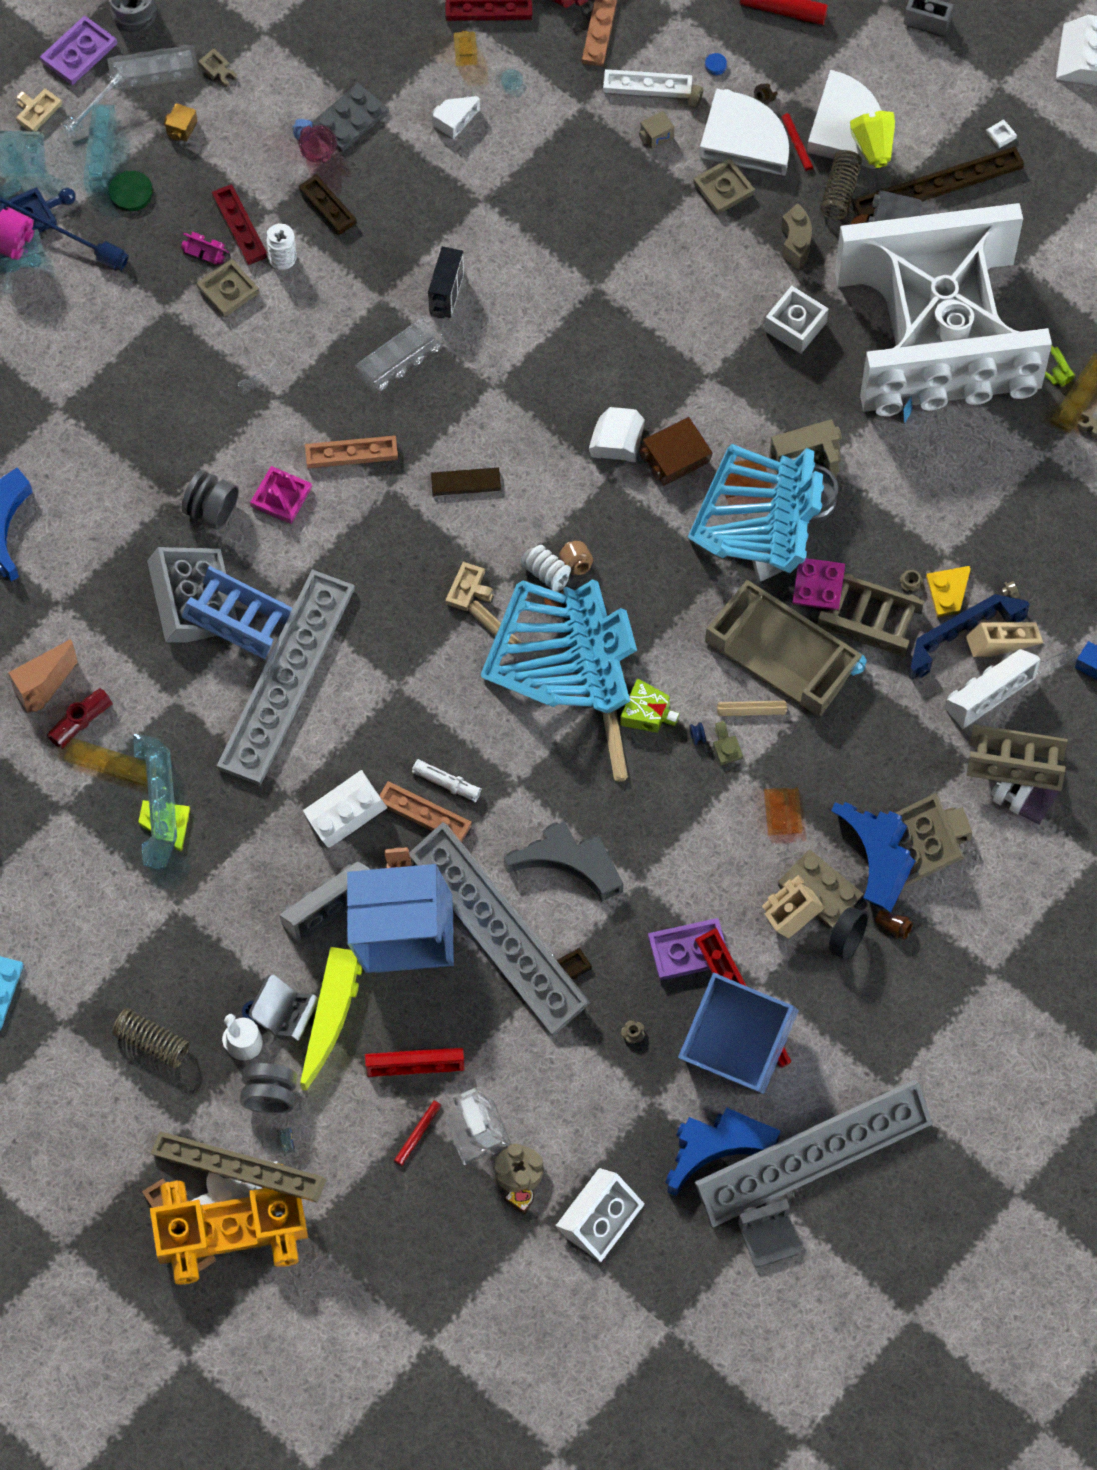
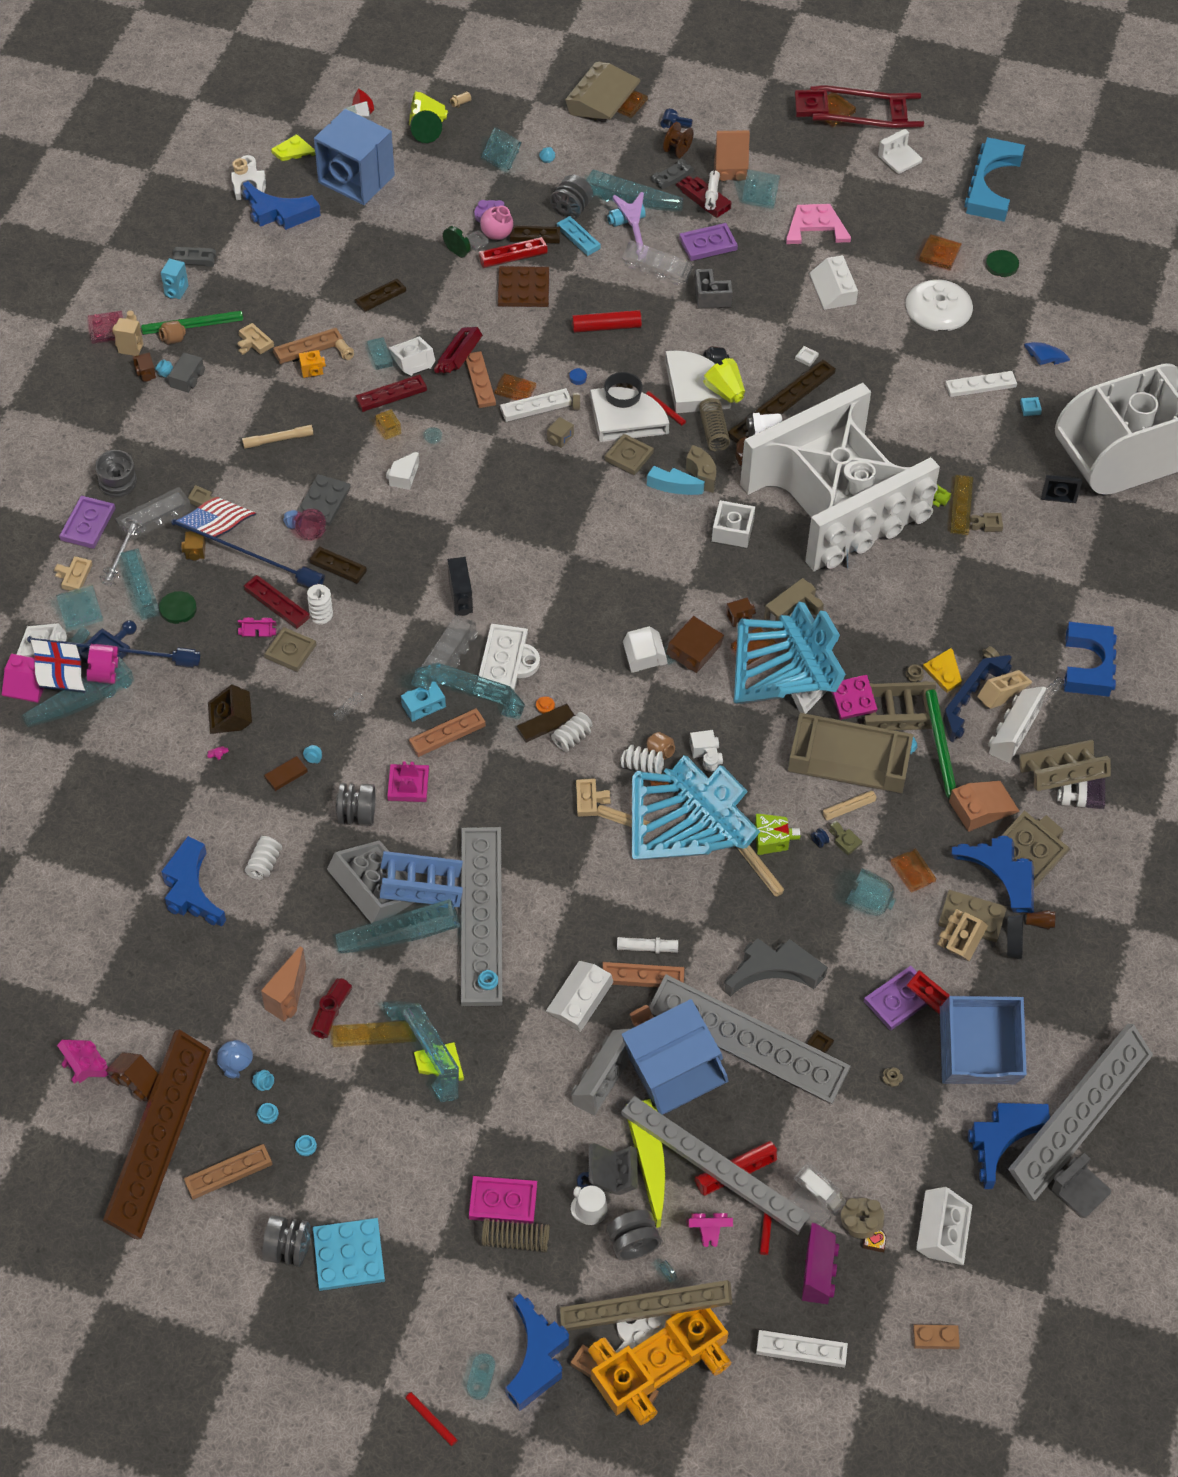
camera: 25 degrees left, 10 degrees down
none -> flag [171,497,325,588]
none -> dark pink plant [207,746,229,760]
none -> dark brown slope [208,684,252,734]
none -> tan piece [242,425,314,449]
none -> white piece [245,836,282,880]
none -> reddish brown tile [264,756,308,791]
none -> medium azure plate [303,745,322,763]
none -> clear light blue slope [335,899,460,954]
none -> medium azure brick [401,681,446,722]
none -> clear light blue slope [411,663,525,720]
none -> clear light blue plate [467,1354,495,1400]
none -> dark pink plate [469,1176,537,1225]
none -> white plate [477,624,540,693]
none -> medium azure plate [478,970,498,990]
none -> clear orange plate [495,373,536,401]
none -> blue arch [505,1294,569,1411]
none -> orange plate [536,696,555,714]
none -> white piece [551,712,592,752]
none -> black tyre [604,372,643,408]
none -> light grey plate [622,1096,811,1235]
none -> medium azure slope [647,466,705,495]
none -> dark pink plate [686,1213,733,1247]
none -> white brick [689,730,723,772]
none -> black head [703,346,729,365]
none -> reddish brown brick [726,597,756,627]
none -> white plate [756,1330,848,1368]
none -> magenta slope [802,1223,839,1304]
none -> clear light blue cylinder [846,868,896,916]
none -> medium nougat plate [913,1325,960,1349]
none -> green axle [925,689,956,798]
none -> nougat slope [949,781,1019,831]

